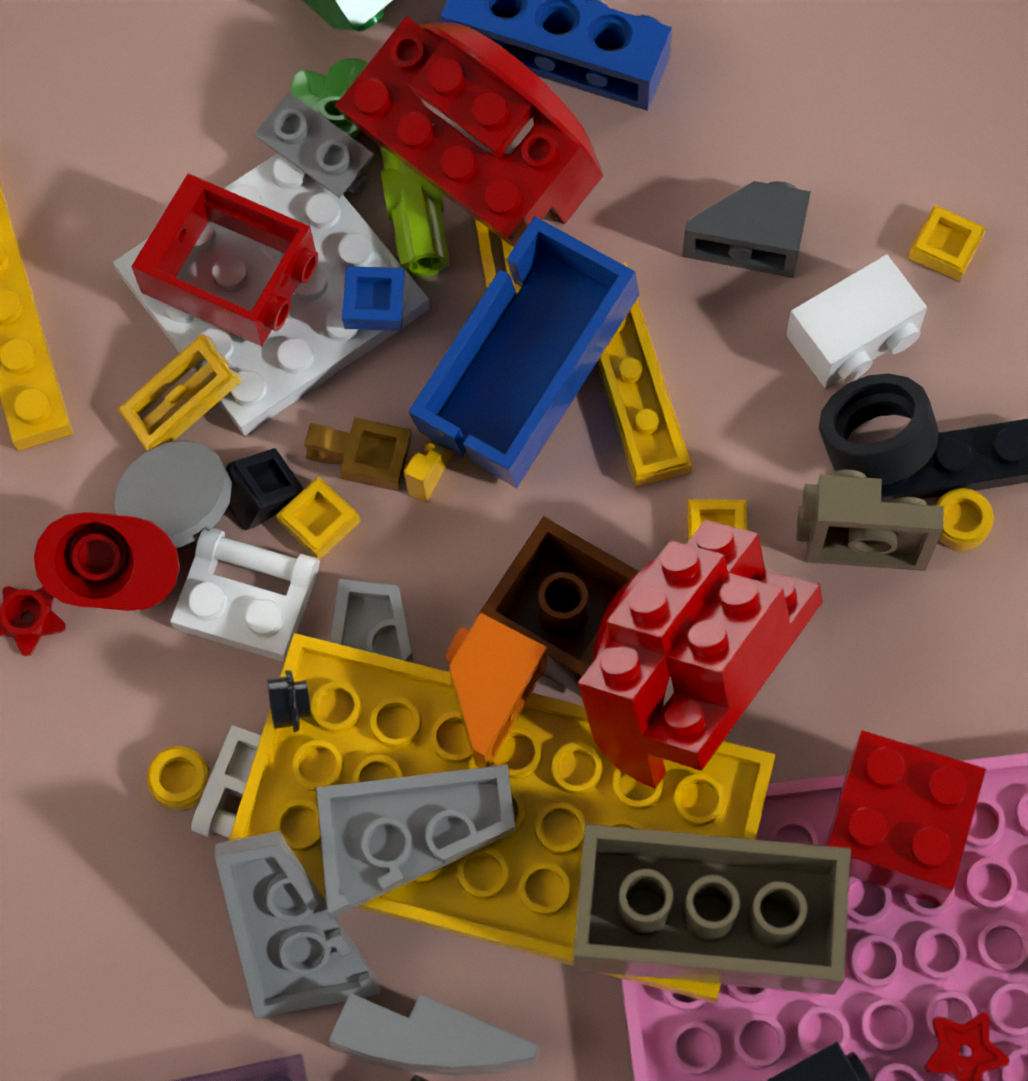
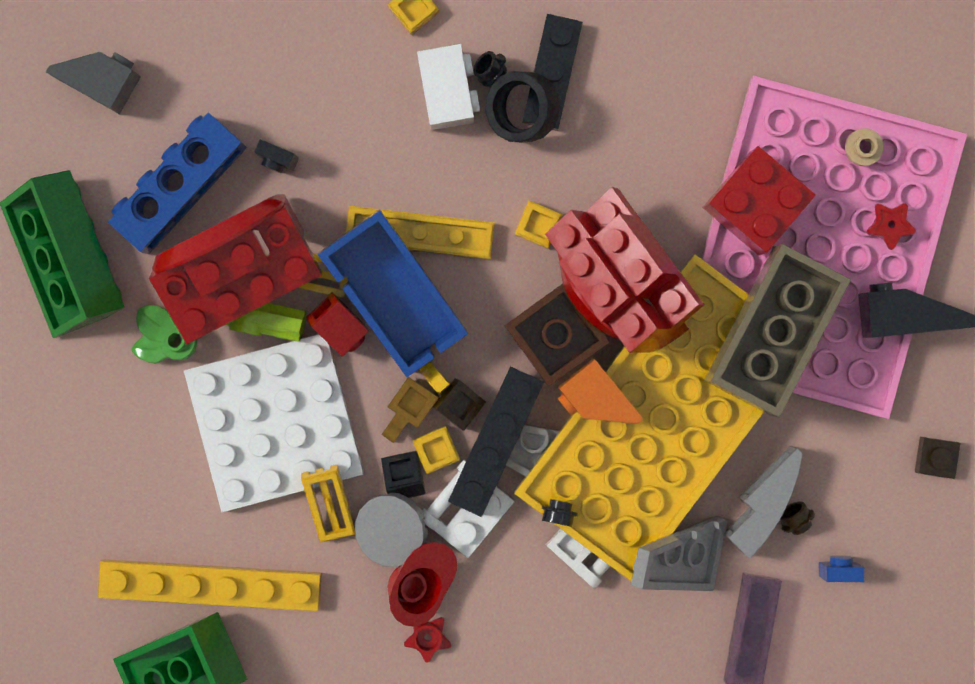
camera: 75 degrees left, 20 degrees up
red window [131,173,318,347] -> none
yellow tile [147,746,211,811] -> none
light grey hinge [254,92,375,198] -> none
light grey wing [316,765,516,919] -> none
blue plate [342,266,406,331] -> none
dark grey slope [682,181,811,278] -> none
dark tan plate [796,470,944,571] -> none
yellow tile [936,488,994,551] -> none
none -> black plate [254,139,299,173]
none -> red brick [306,292,369,357]
none -> dark brown plate [433,378,486,431]
none -> black plate [448,366,544,517]
none -> black plate [473,51,507,87]

